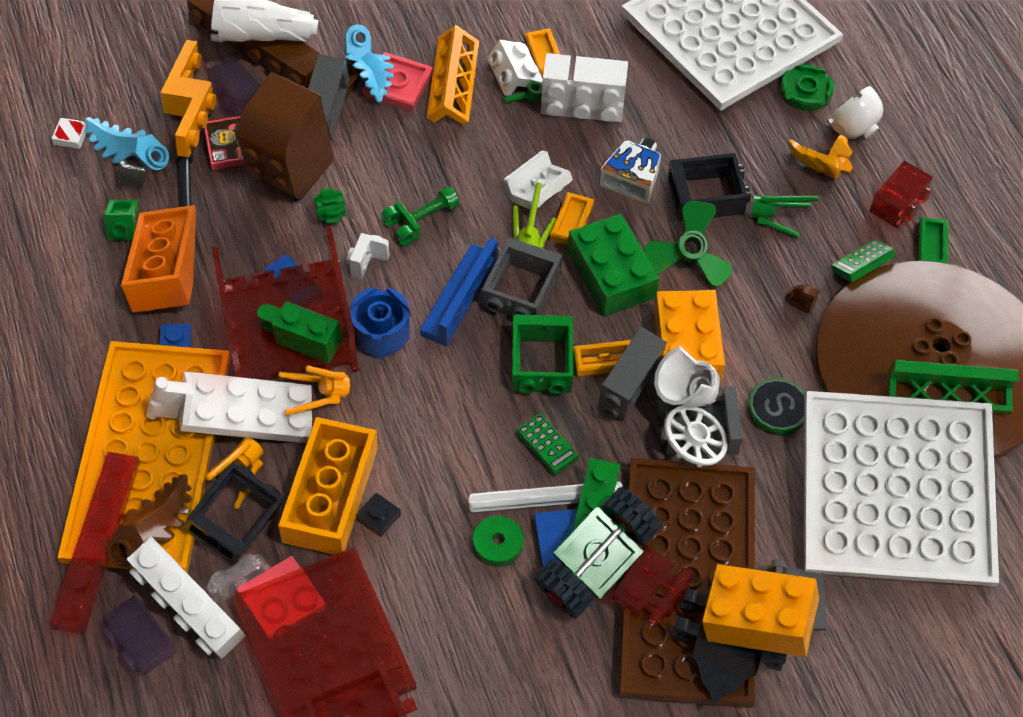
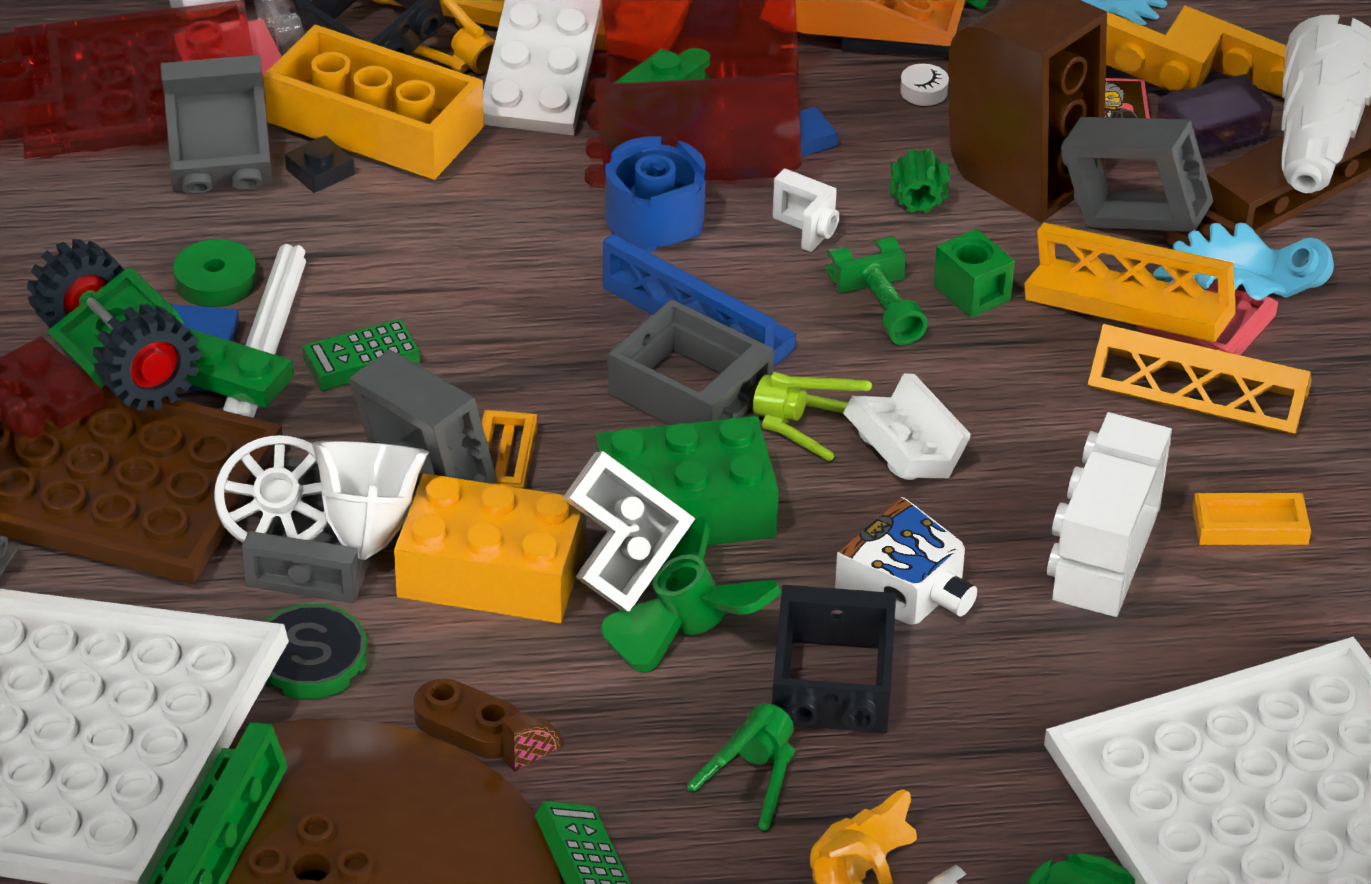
camera: 105 degrees right, 15 degrees down
light orange plant [278,366,350,415] -> none
white bracket [487,40,543,96] -> none
green window [512,314,573,394] -> none
light orange tile [550,192,594,245] -> none
none -> dark grey panel [161,55,273,194]
none -> reddish brown plate [414,679,520,759]
none -> white brick [562,451,695,612]
none -> white tile [900,64,949,106]
none -> green brick [933,228,1015,318]
none -> light orange fence [1024,223,1236,342]

